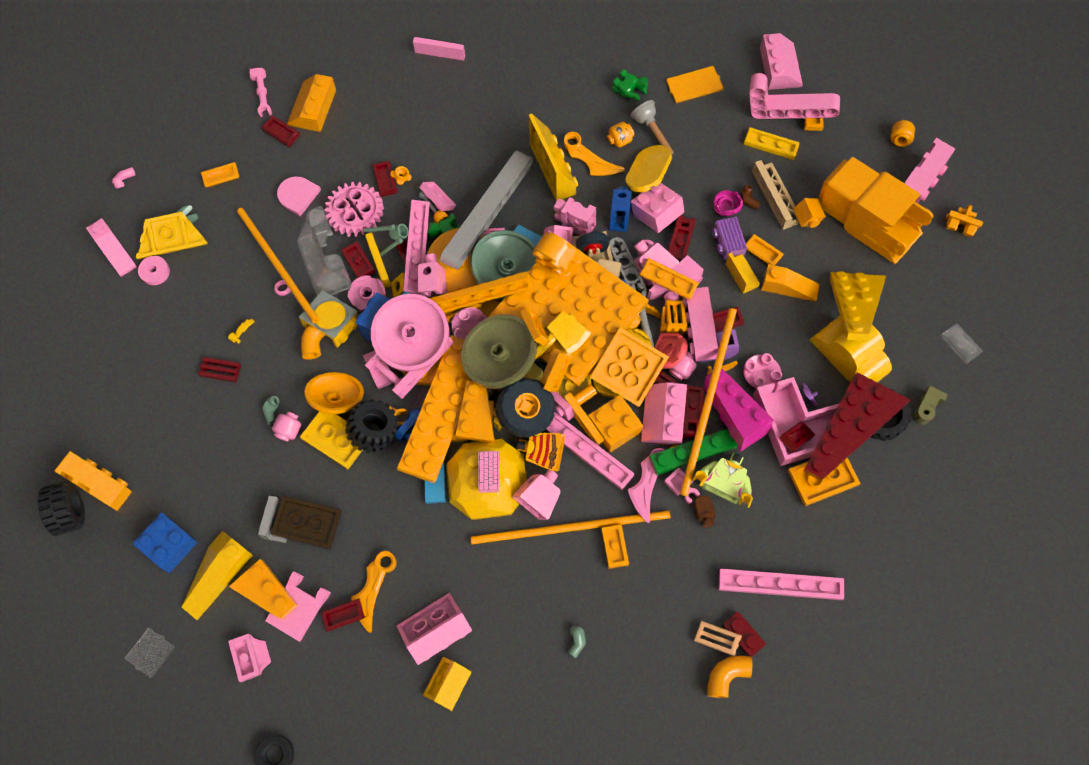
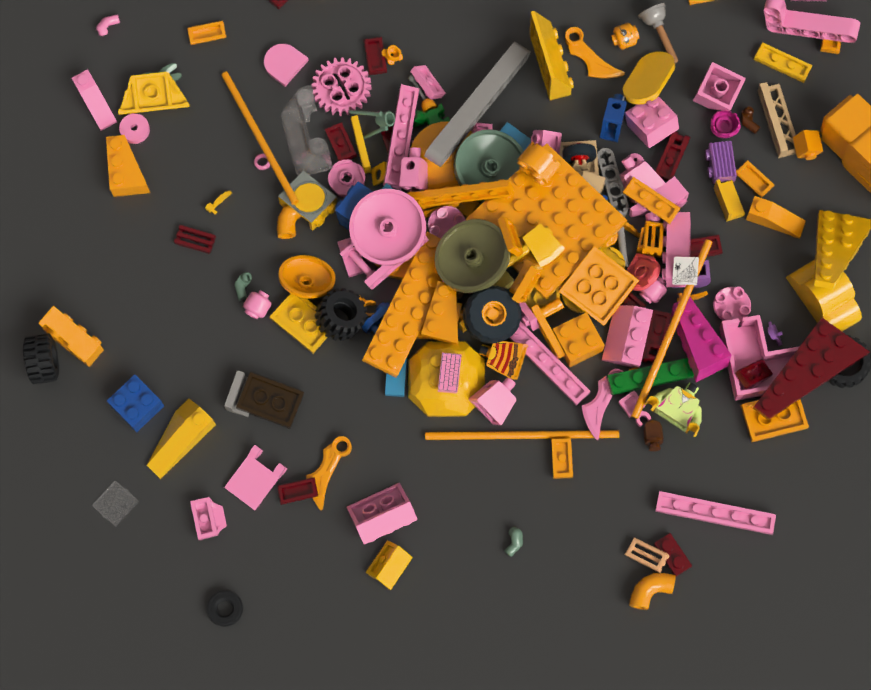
camera: 10 degrees right, 5 degrees up
light orange wing [229,559,298,620] -> none
bright pink hips [554,197,596,235] -> none
none -> light orange wedge [106,135,151,197]
none -> white sticker [672,257,699,285]
none -> bright pink slope [693,62,746,111]

